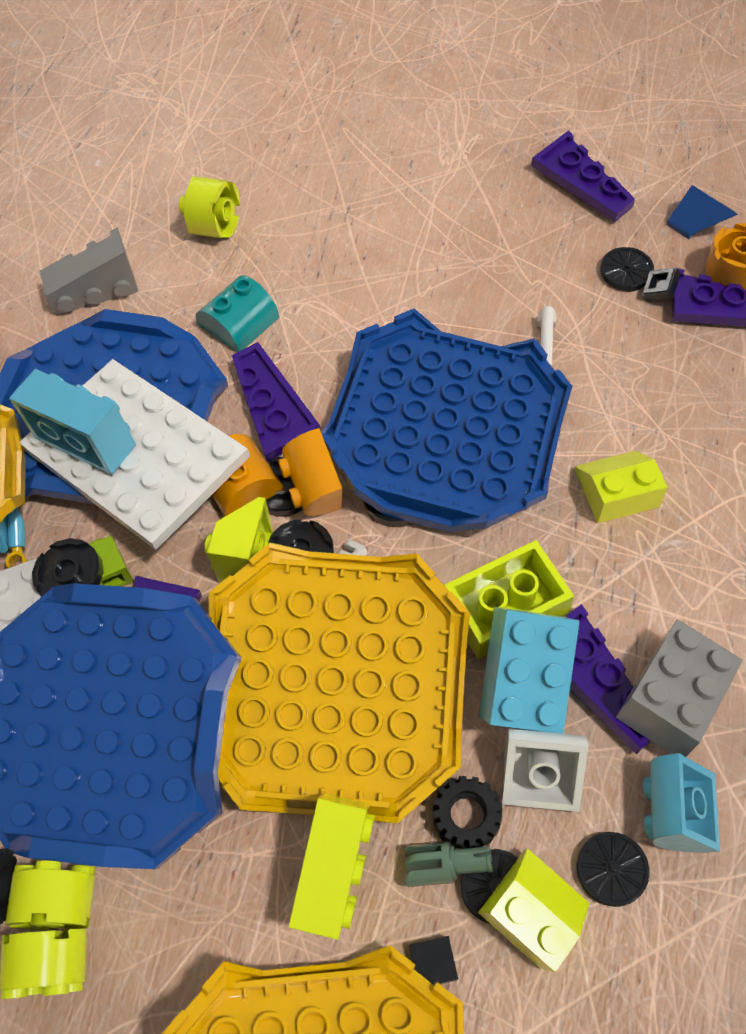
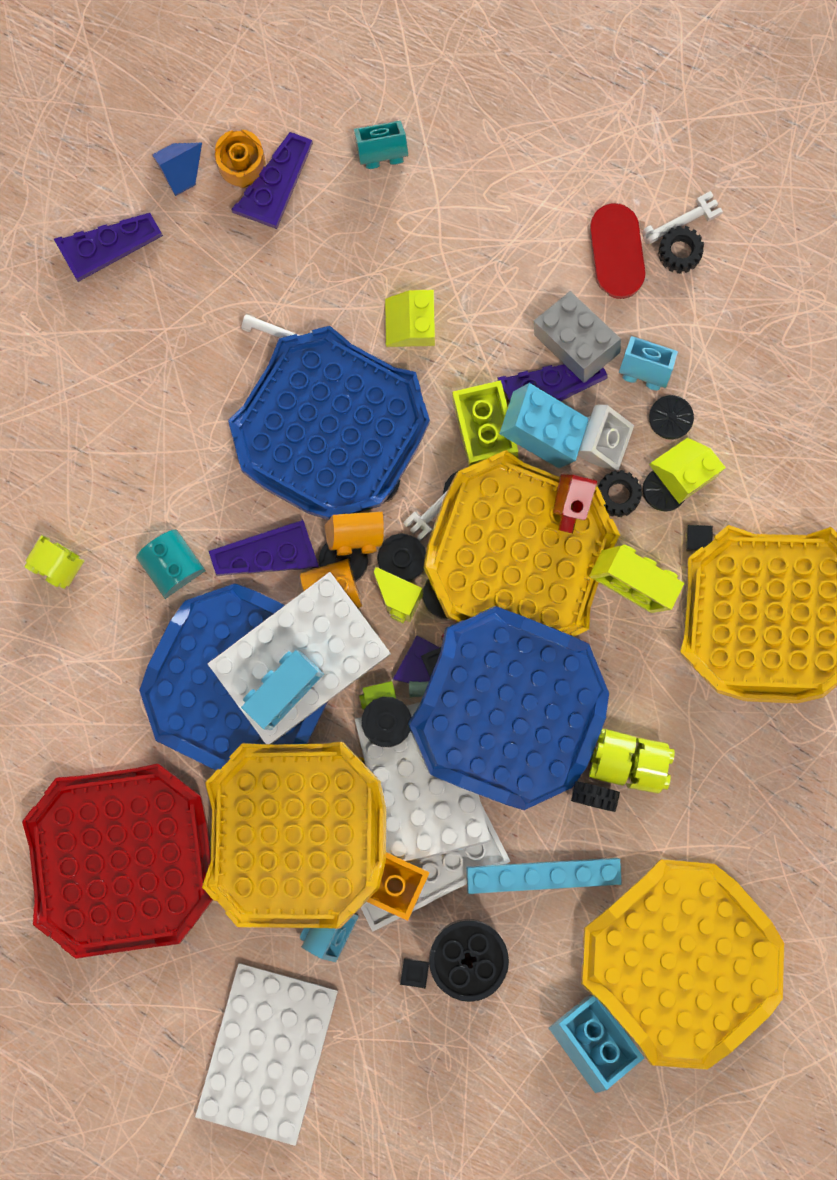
camera: 75 degrees left, 20 degrees up
light grey wedge [40,227,139,315] -> none
sand green arm [404,842,493,887] -> none
black wheel [600,247,654,291] -> none
black tile [642,267,681,301] -> none
none -> torso [553,474,597,534]

